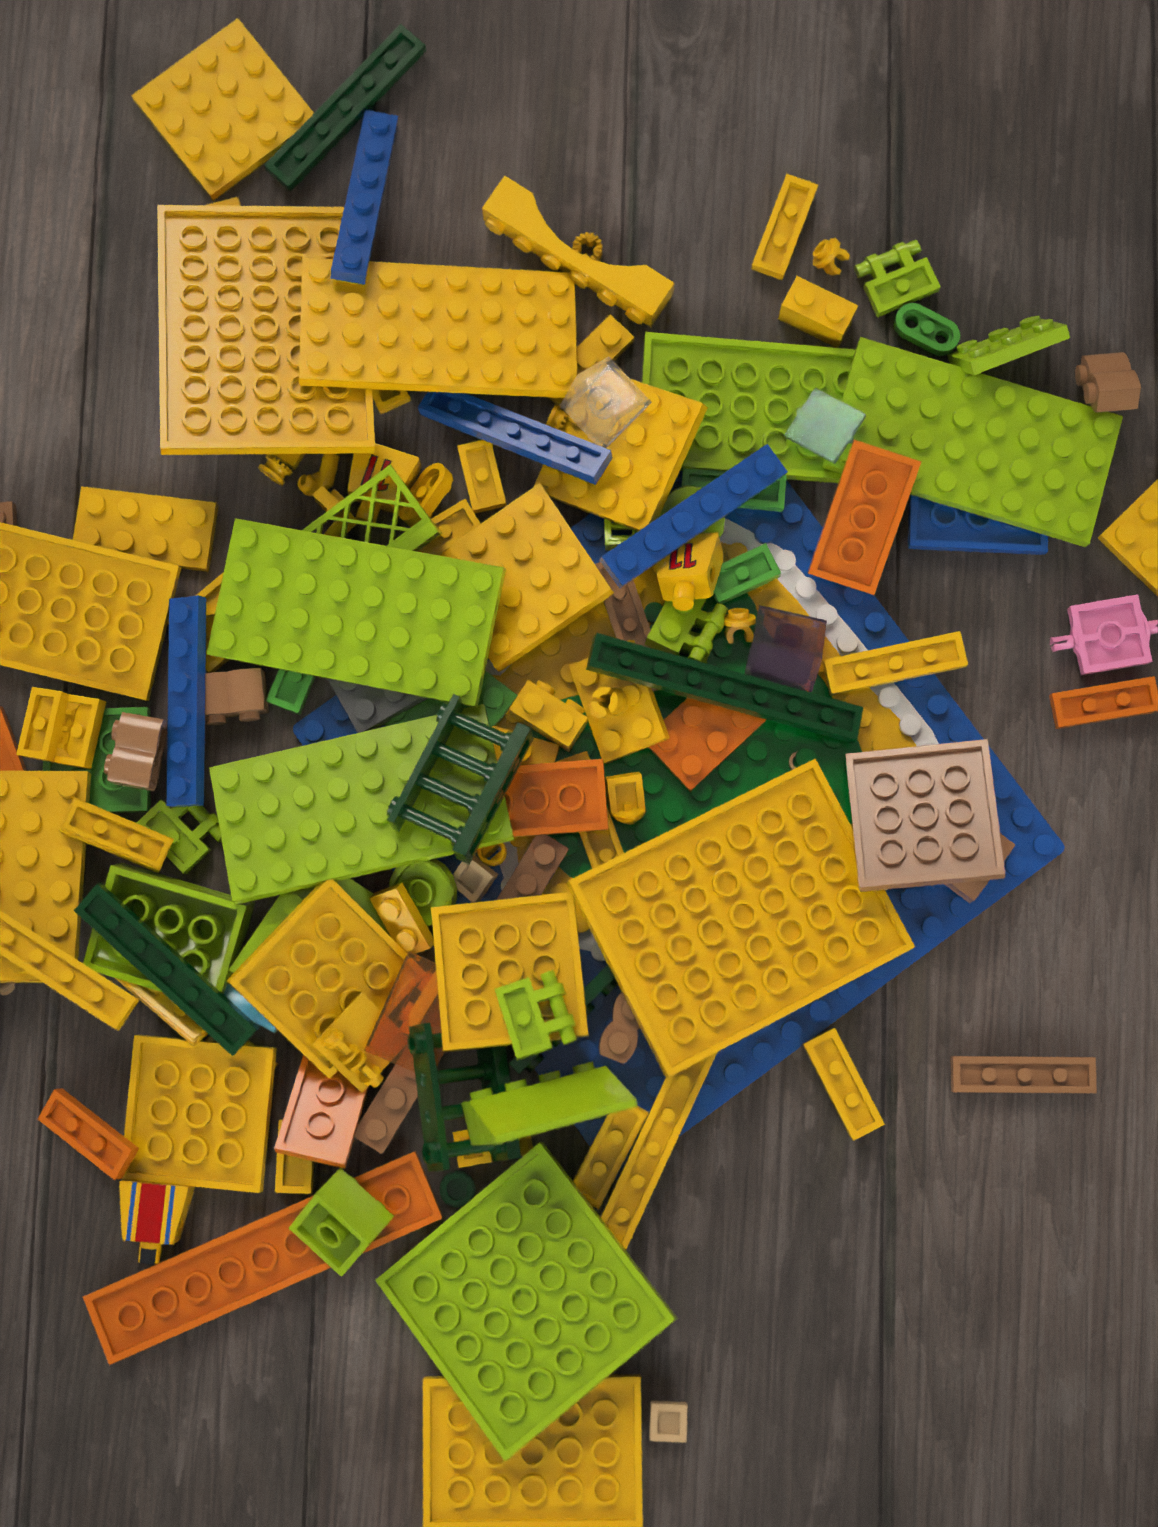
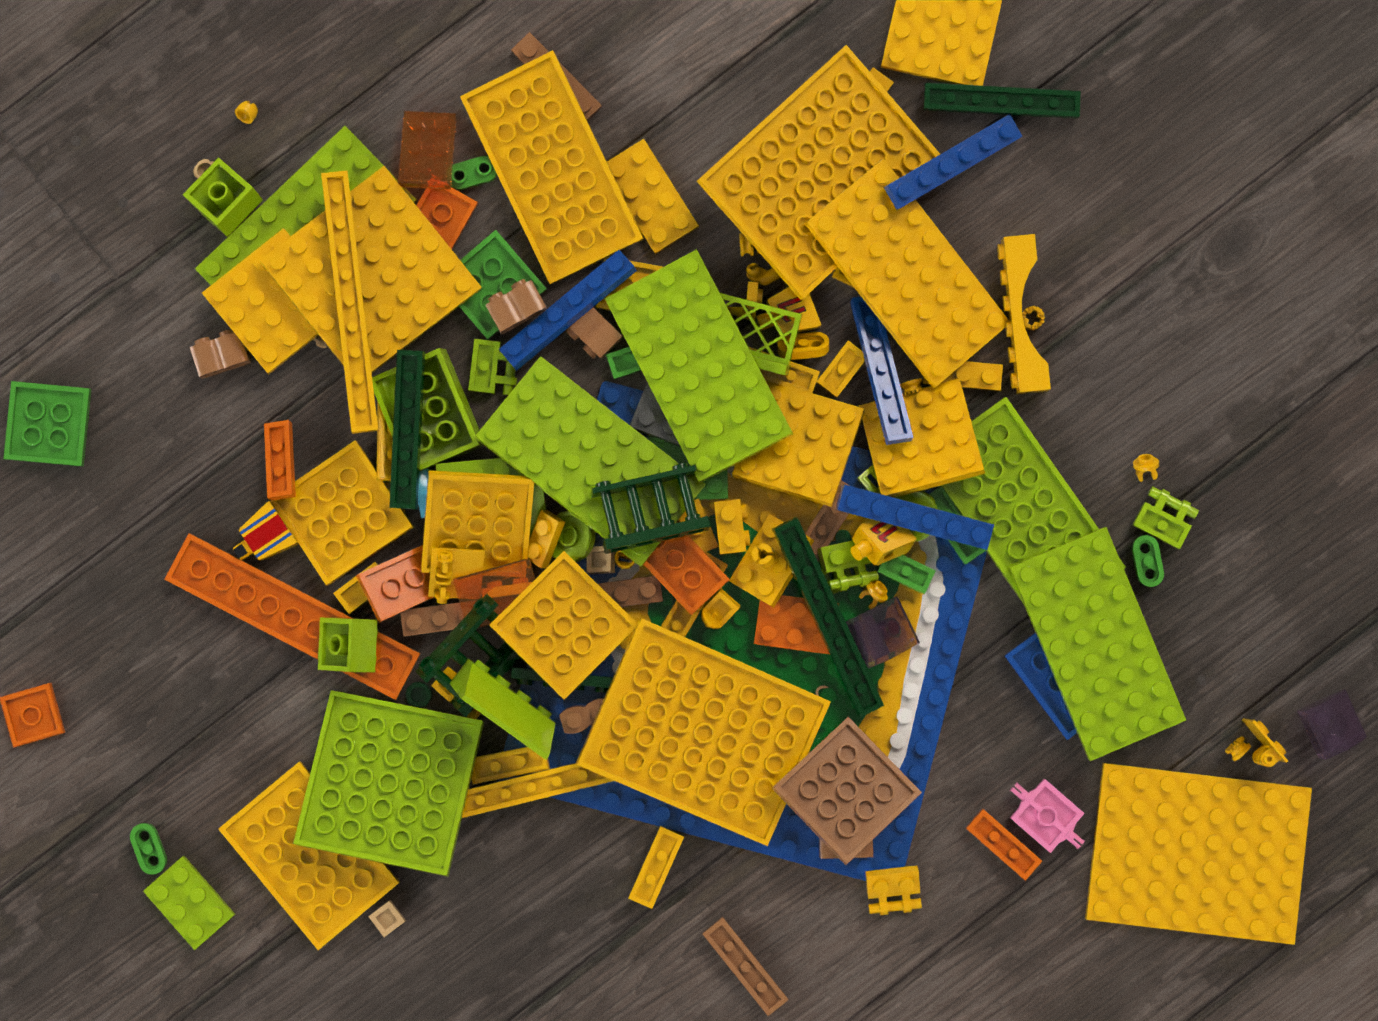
camera: 45 degrees right, 5 degrees up
yellow slope [16,687,106,769] -> none
yellow tile [59,797,174,873] -> none
lime plate [495,970,577,1060] -> none
clear slope [560,356,652,448] -> none
yellow plate [751,174,818,281] -> none
yellow brick [778,276,858,348] -> none
clear light blue piece [784,388,866,464] -> none
orange plate [808,439,921,595] -> none
yellow plate [822,631,968,696] -> none
lime plate [947,316,1070,375] -> none
medium nougat brick [1075,352,1141,412] -> none
none -> yellow plate [865,865,922,916]

